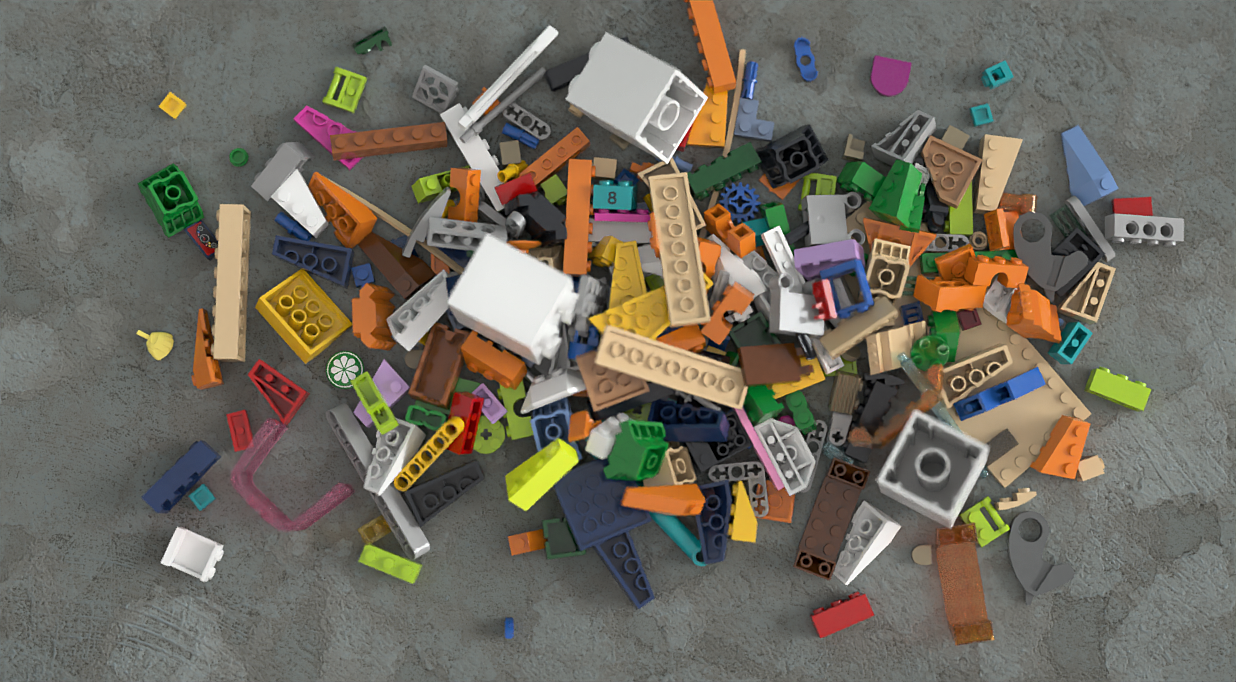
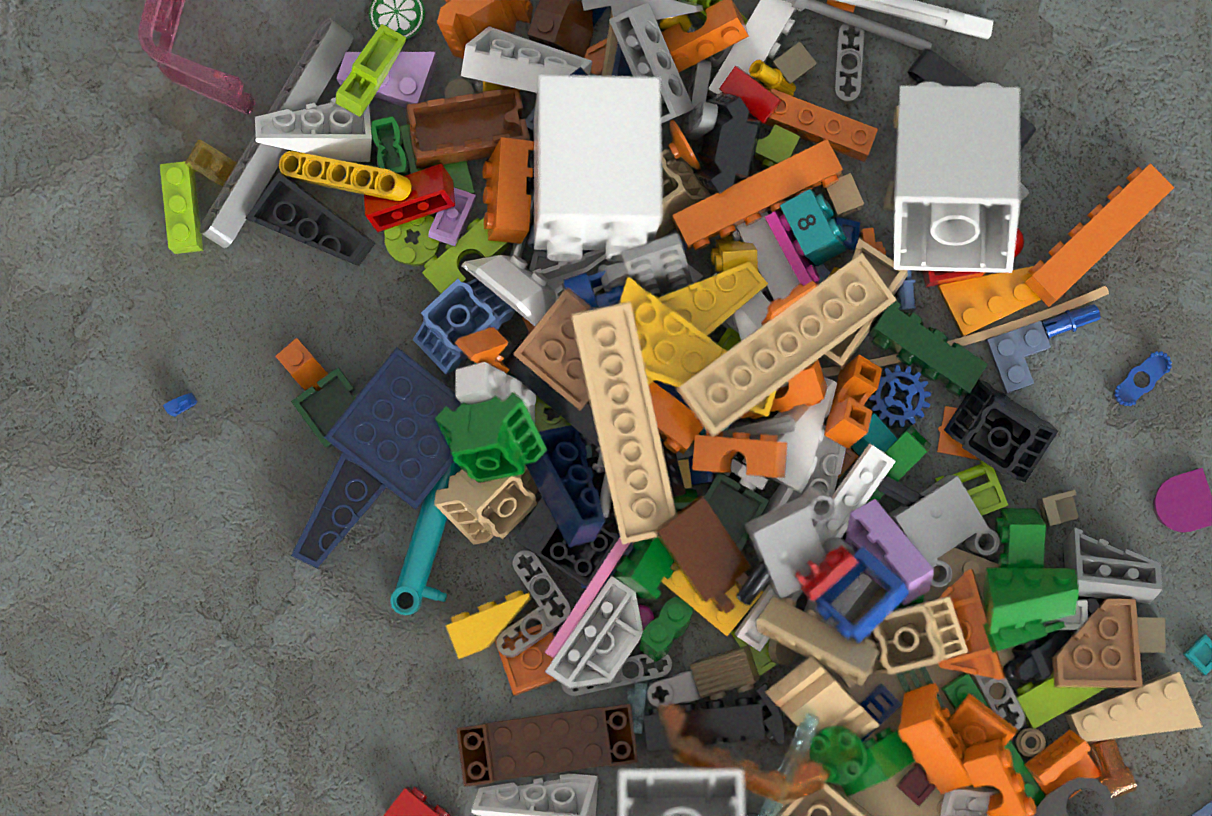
camera: 70 degrees right, 0 degrees up
blue axle [502,123,539,149] -> none
neon yellow wedge [505,438,578,511] -> none
orange wedge [621,484,705,516] -> none
dark blue wedge [696,480,732,565] -> none

